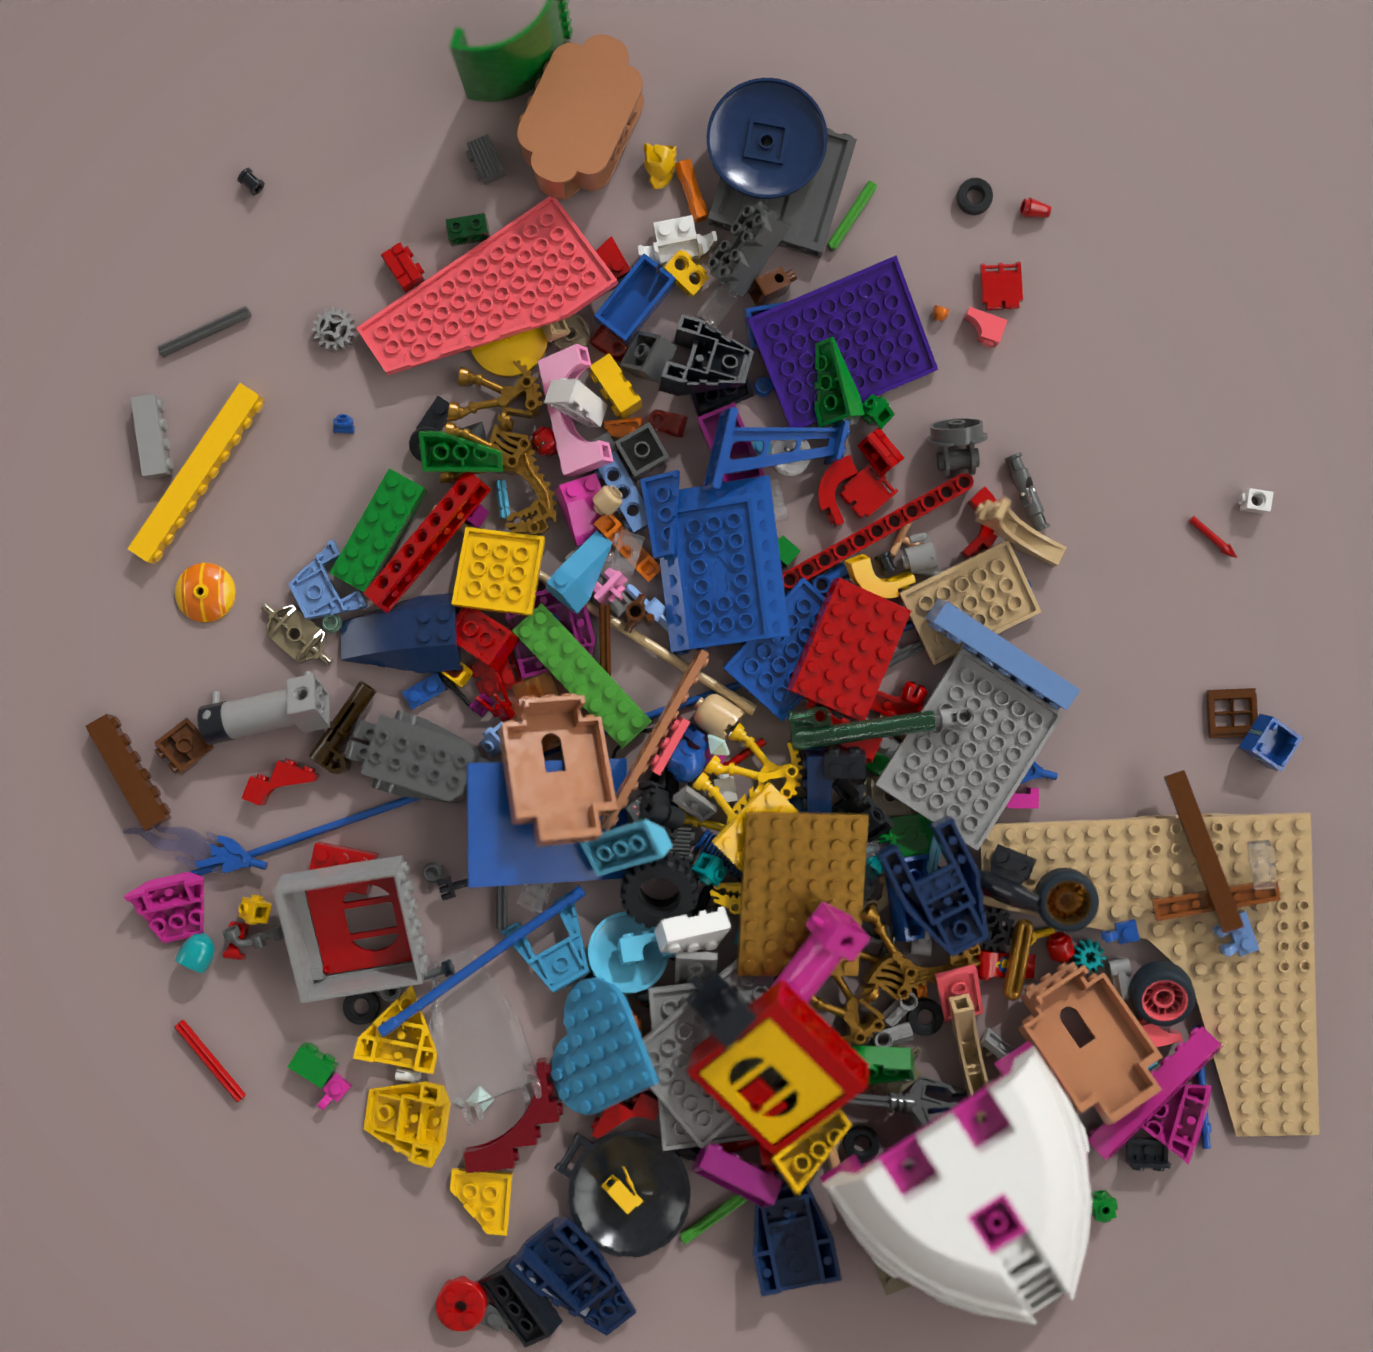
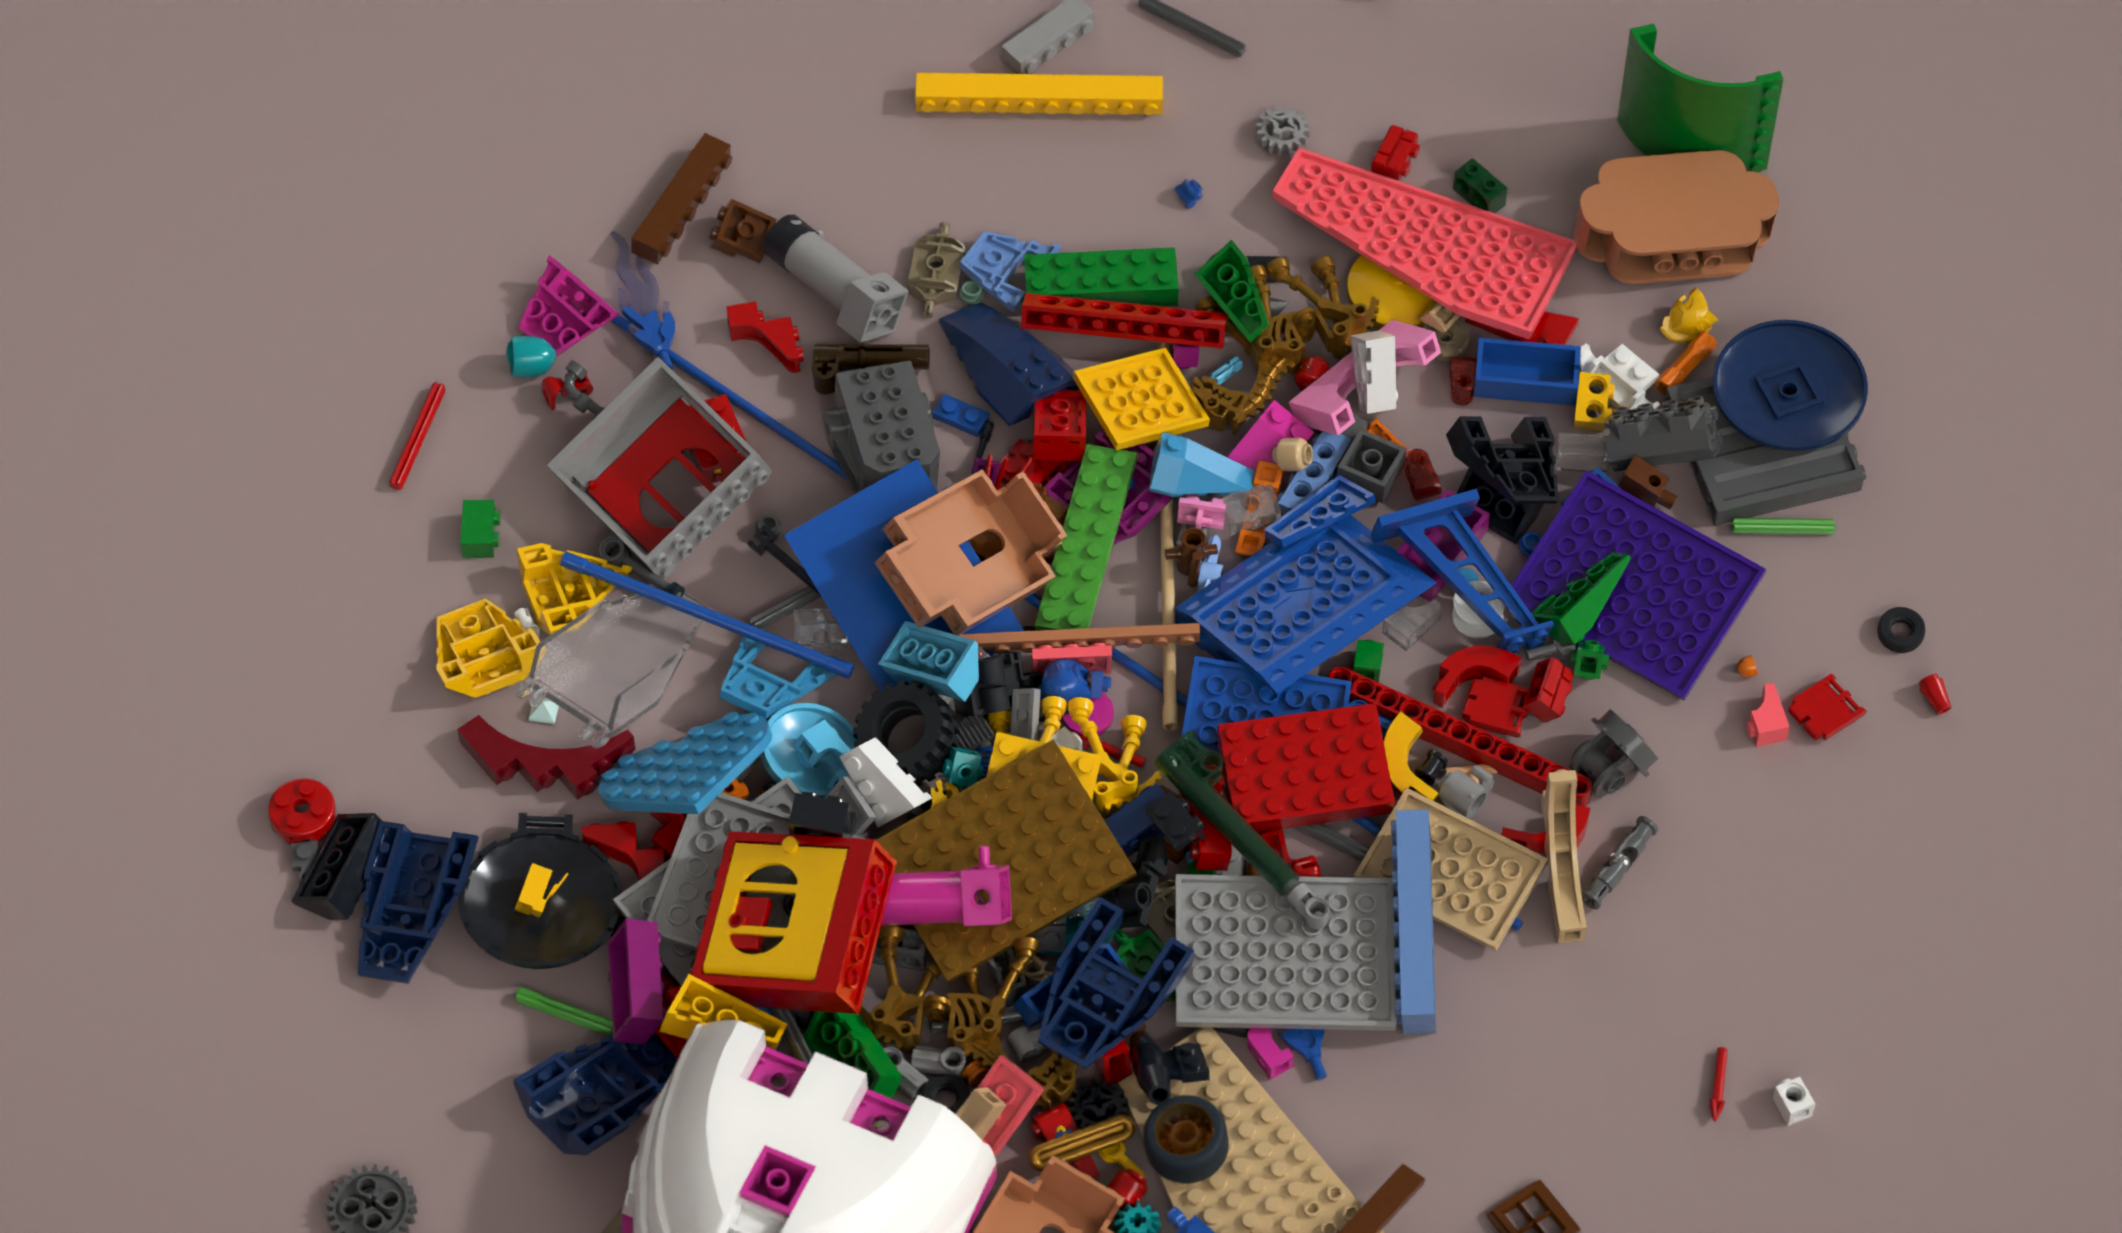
camera: 60 degrees right, 30 degrees down
orange dish [175,563,236,623] -> none
yellow brick [238,894,272,925] -> none
dark pink plate [317,1073,352,1110] -> none
black tyre [343,992,380,1025] -> none
yellow rock [441,662,473,688] -> none
yellow plate [450,1168,513,1236] -> none
dark grey brick [465,134,506,185] -> none
yellow wedge [589,353,642,419] -> none
reddish brown axle [599,604,611,676] -> none
dark grey brick [620,330,677,383] -> none
tan cylinder [694,694,745,741] -> none
light aqua slope [708,734,730,756] -> none

